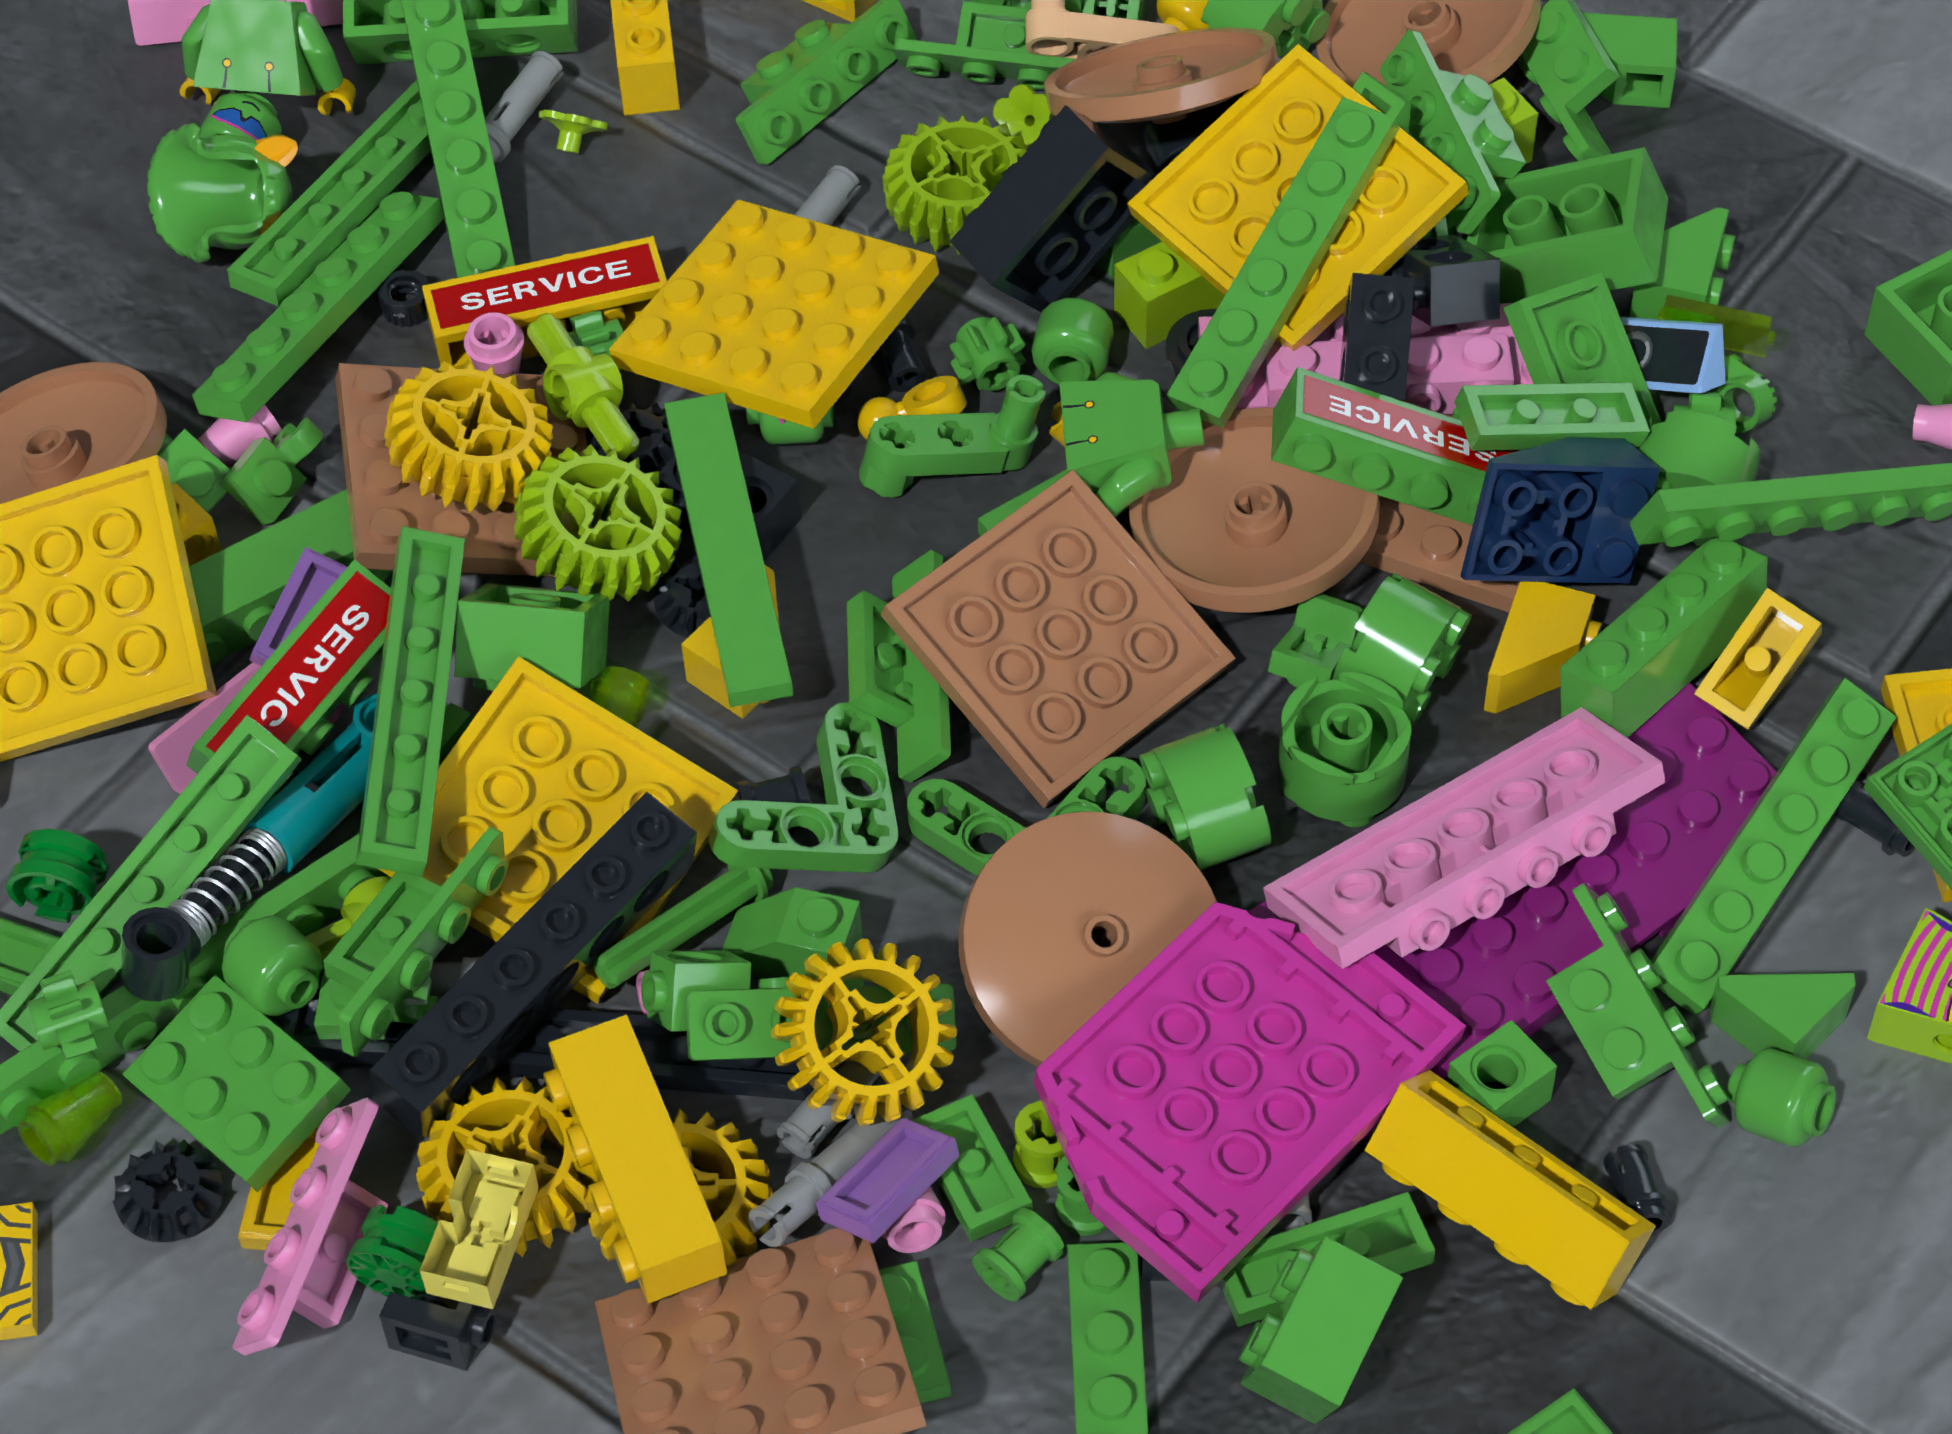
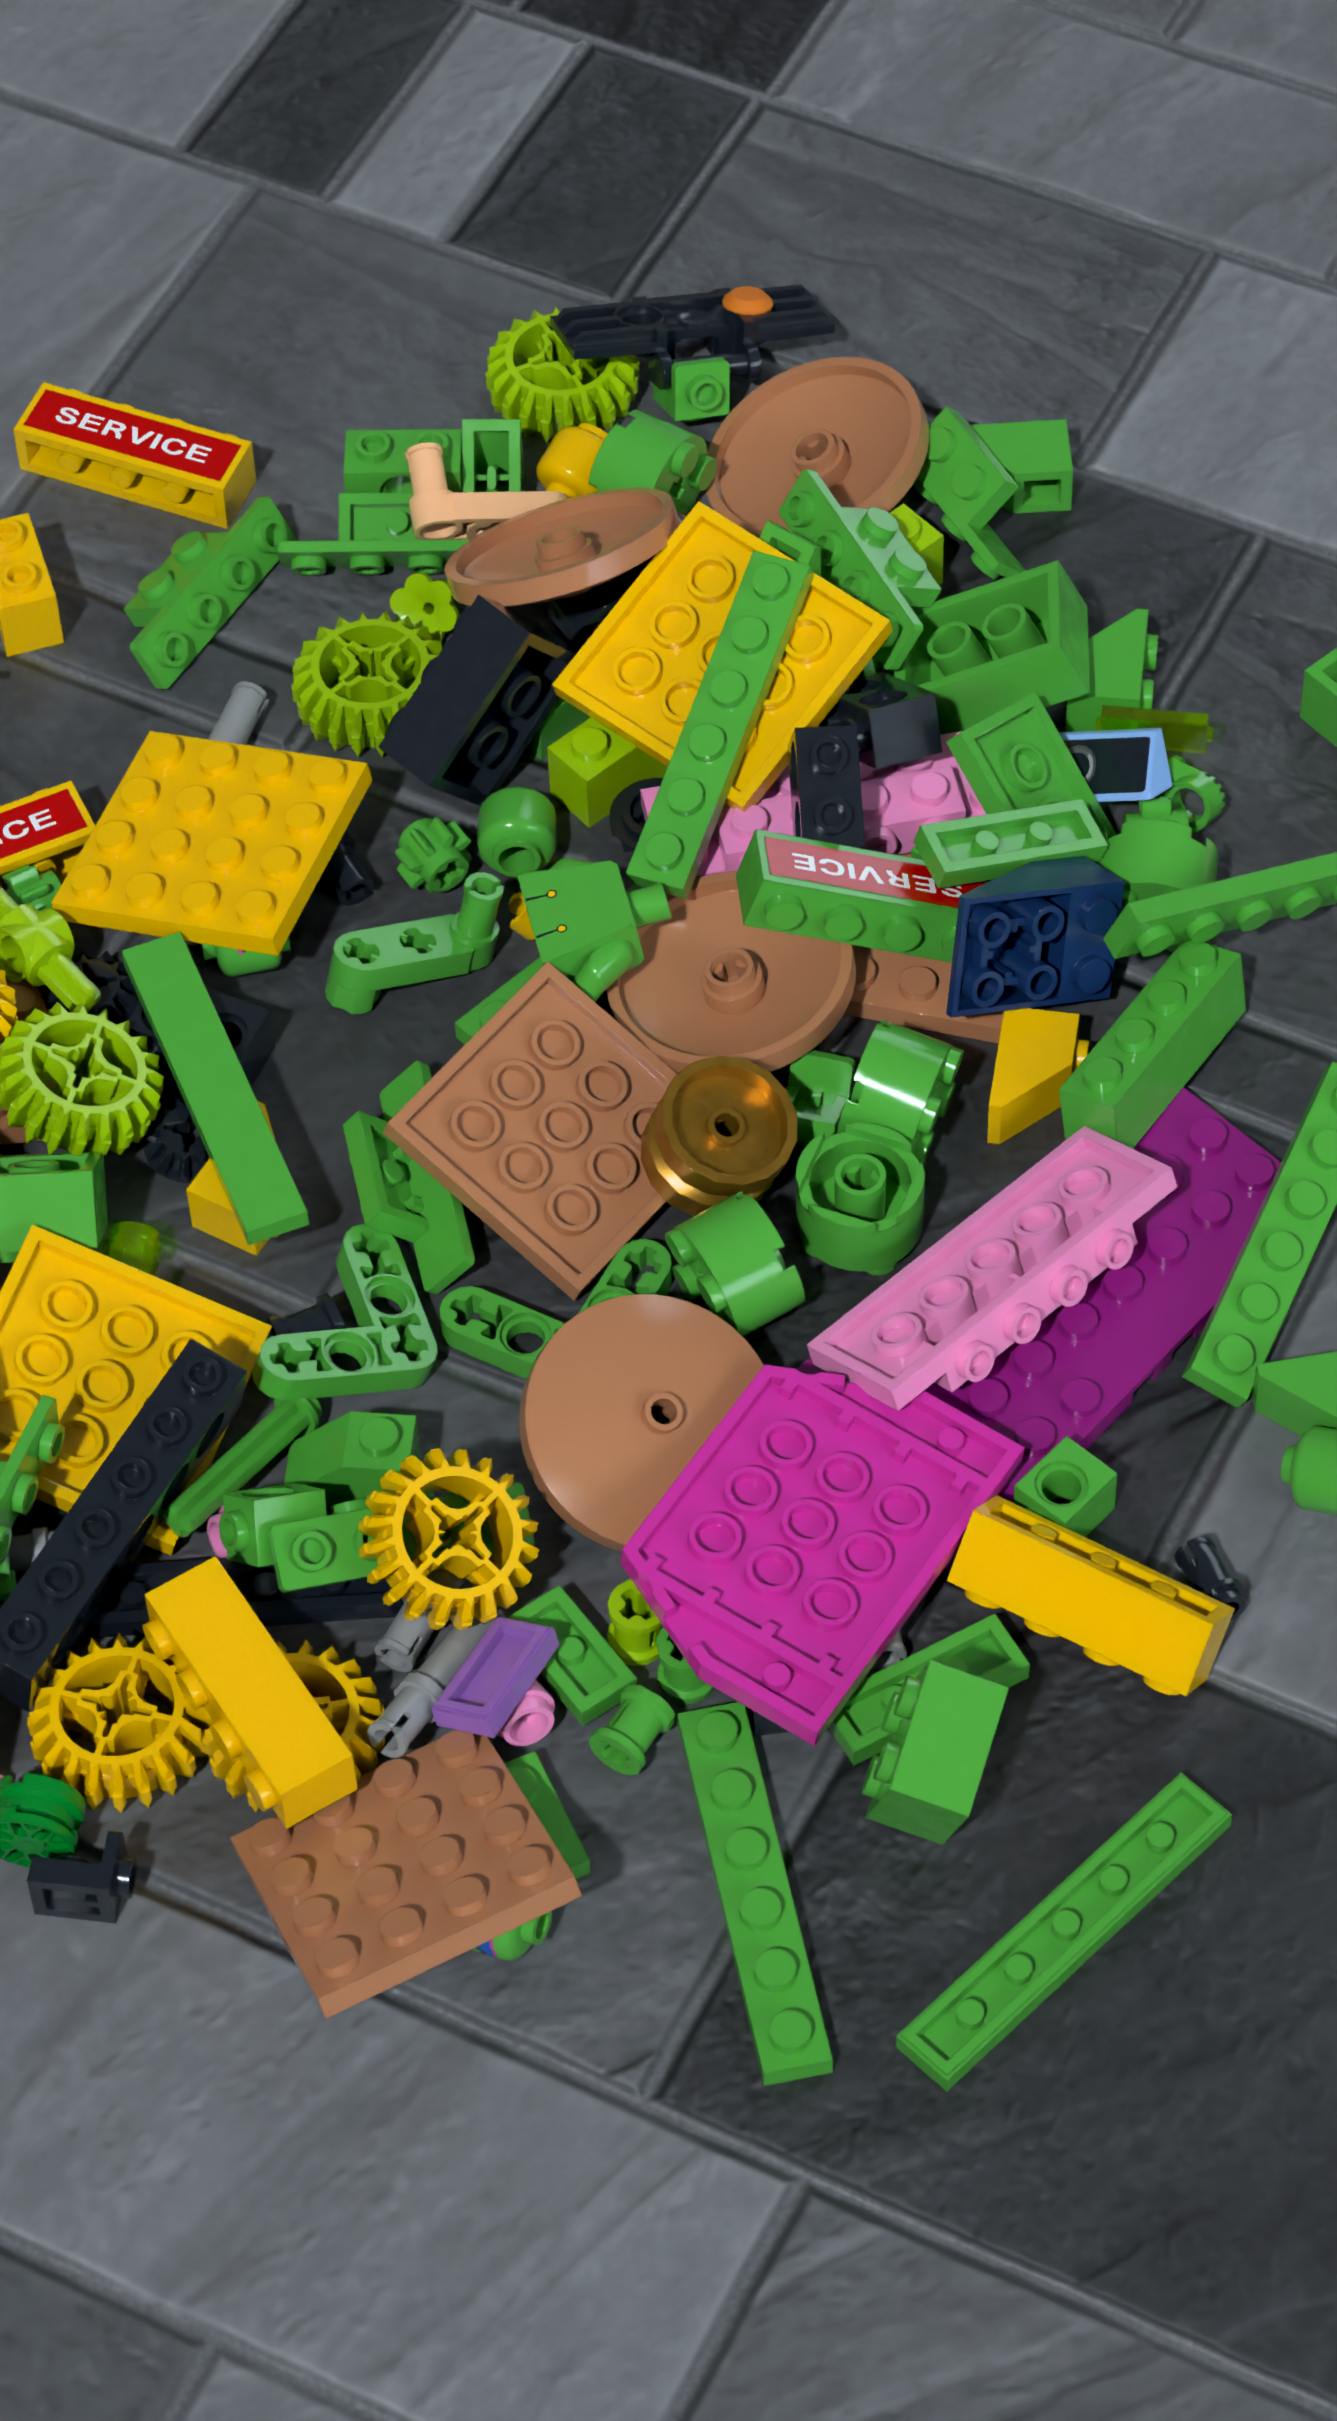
camera: 10 degrees left, 0 degrees up
light yellow piece [420,1149,539,1309] -> none
yellow plate [857,376,967,440] -> none
bright green bracket [1546,883,1730,1128] -> none
yellow slope [1694,588,1822,730] -> none
none -> pearl gold wheel [641,1055,797,1216]

